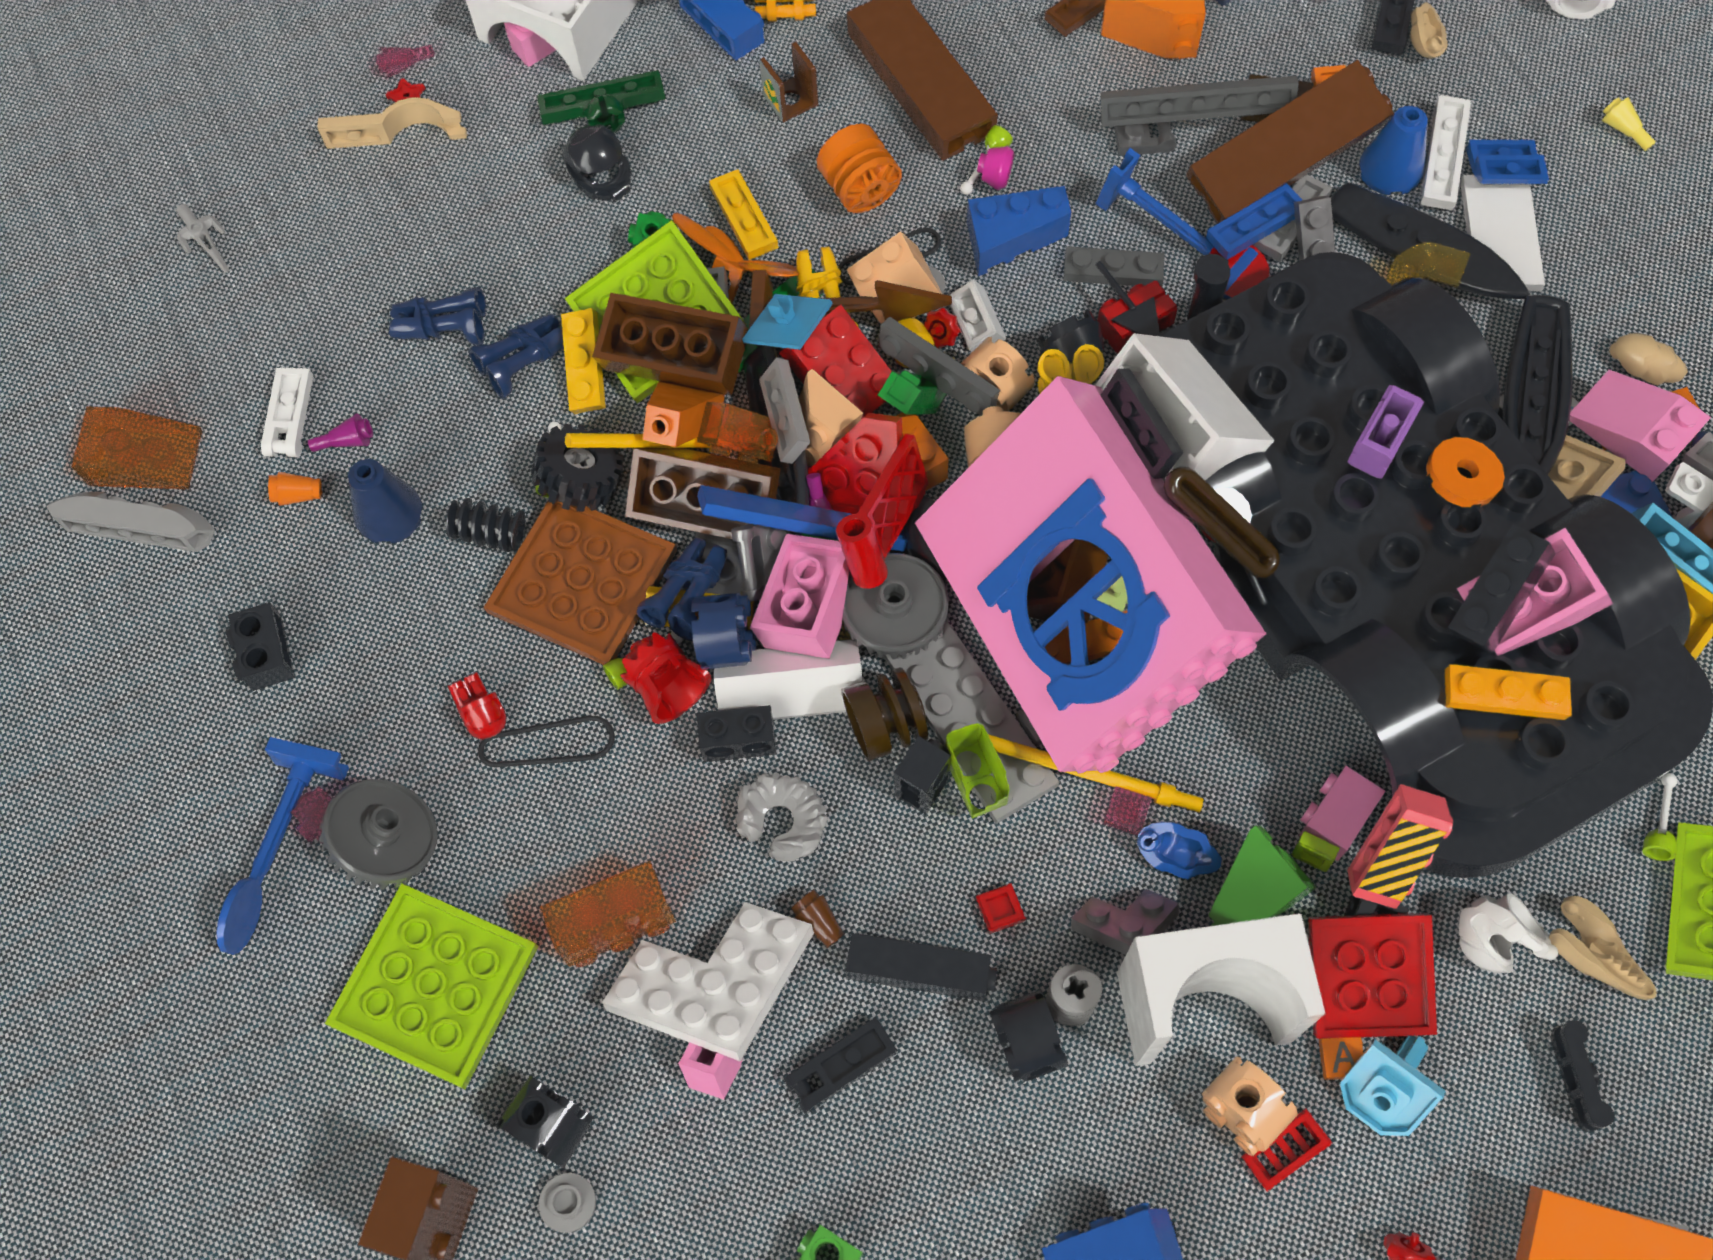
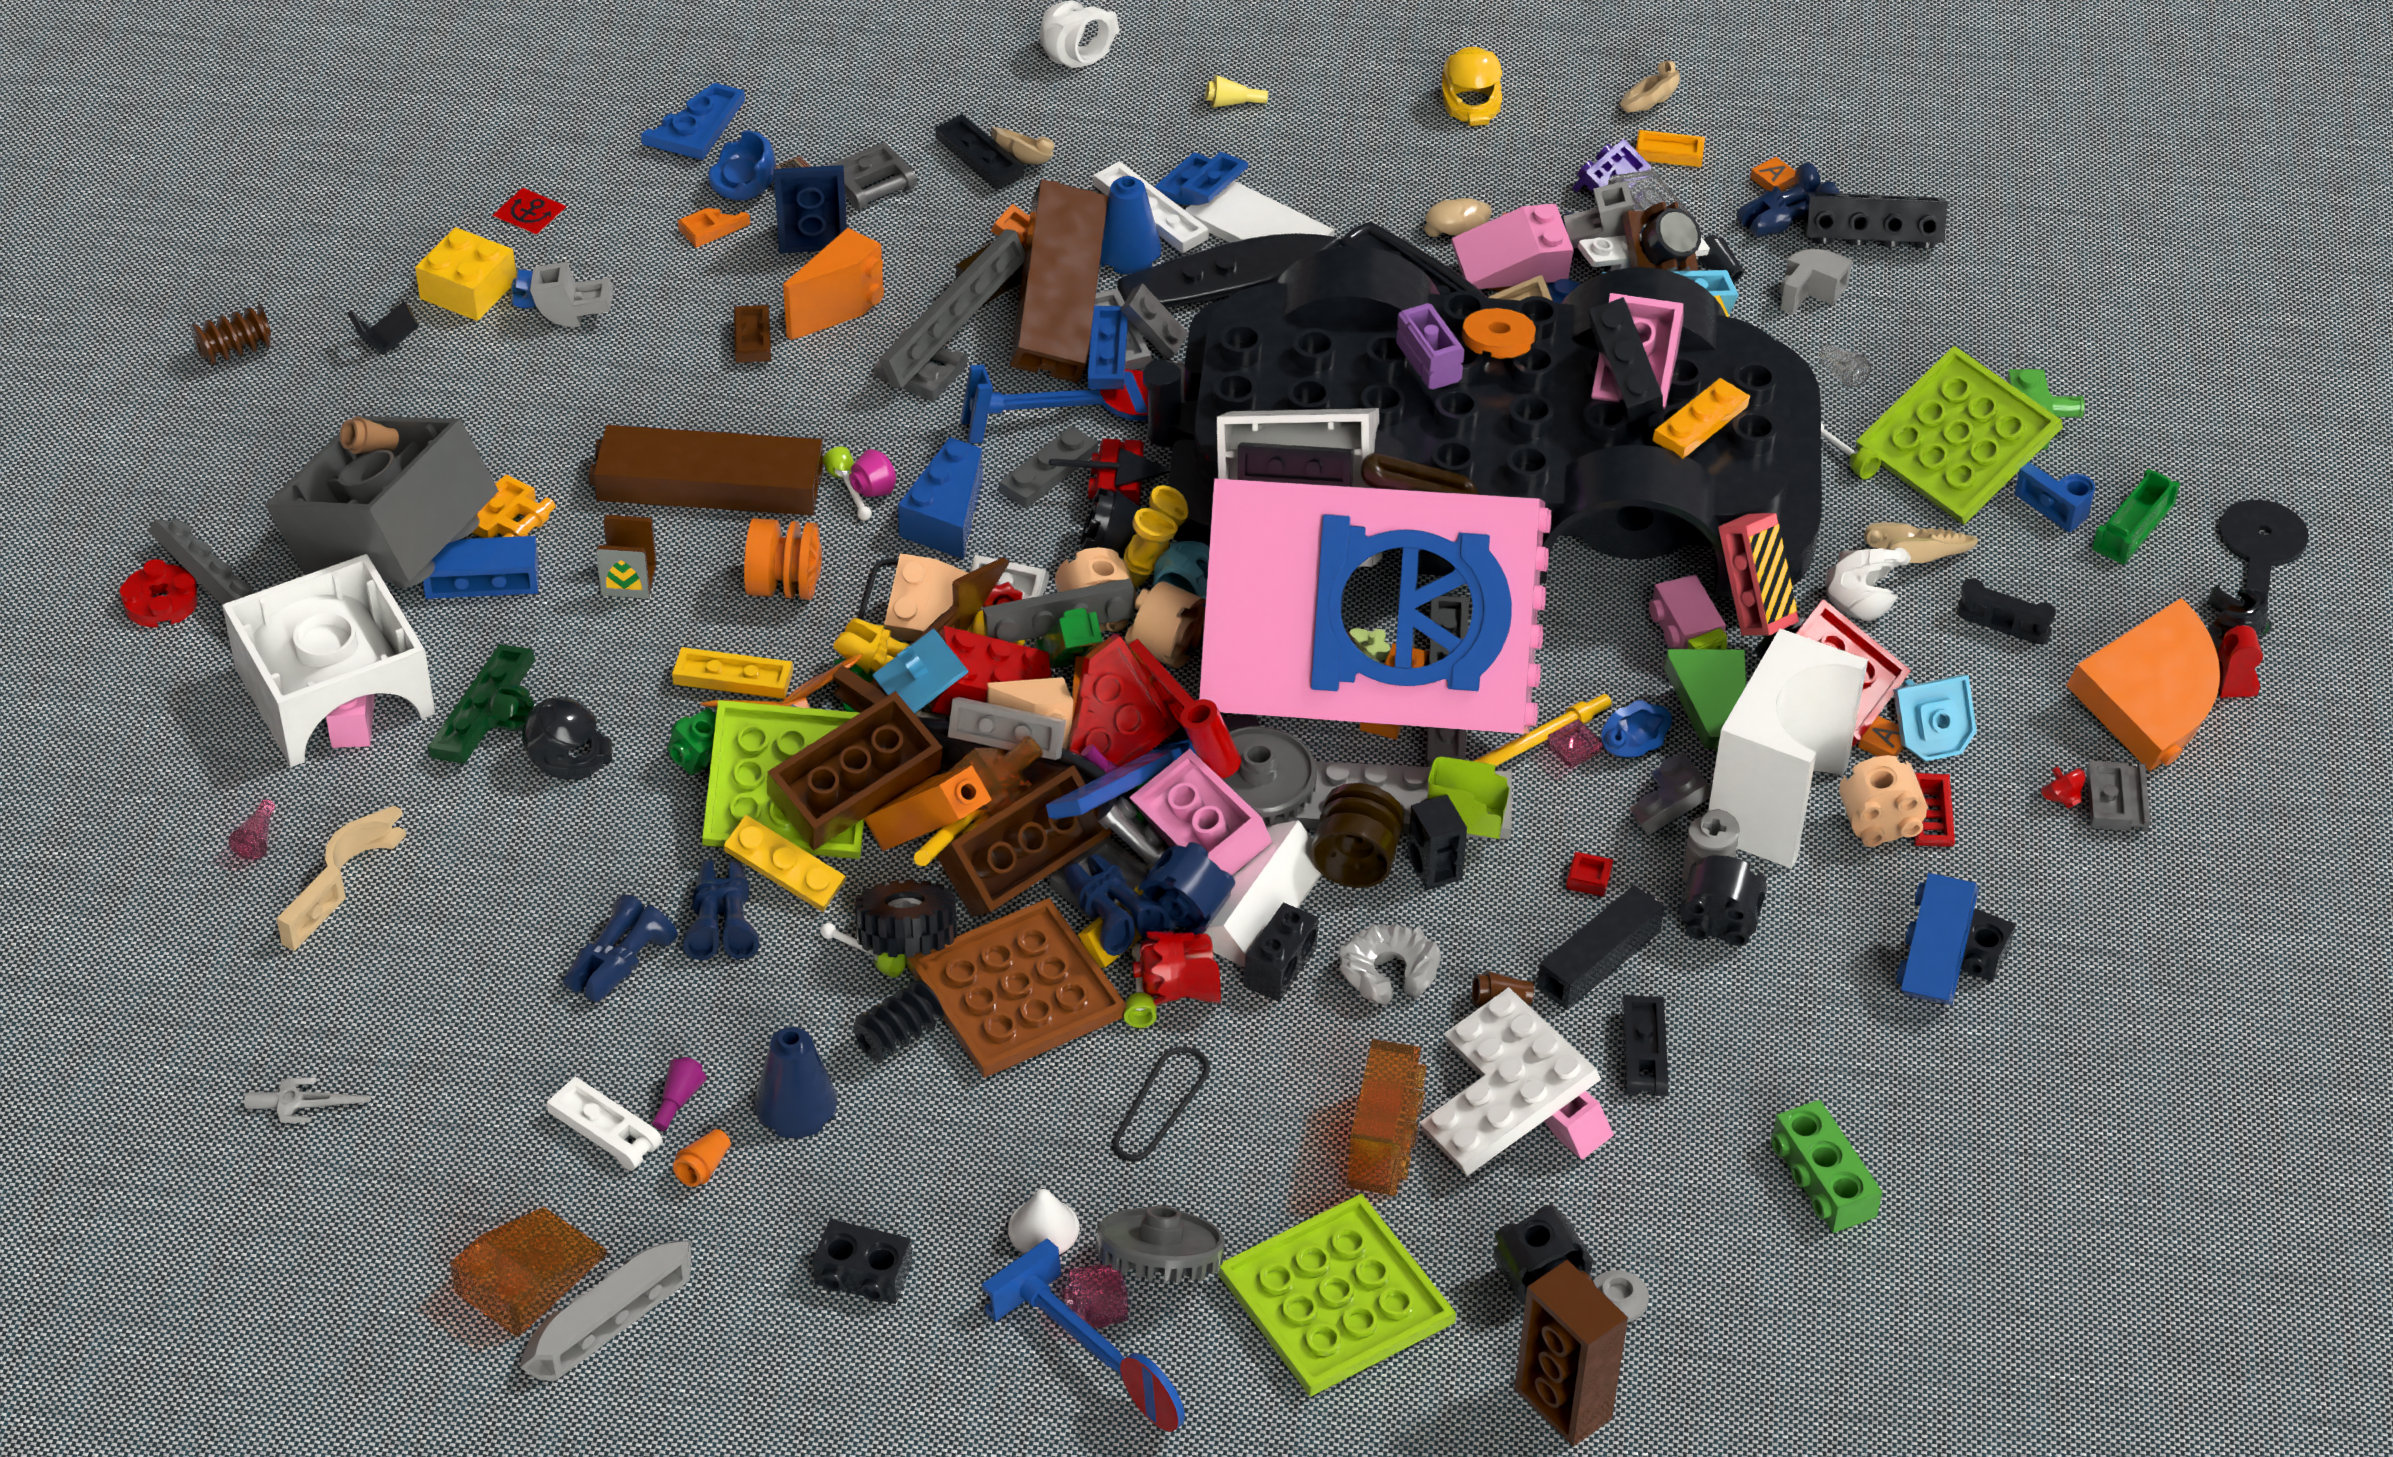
camera: 60 degrees left, 20 degrees down
red plate [386,78,426,103] -> none
red piece [447,672,507,740] -> none
clear yellow plate [1386,242,1471,288] -> none
none -> white hat [1008,1189,1080,1255]

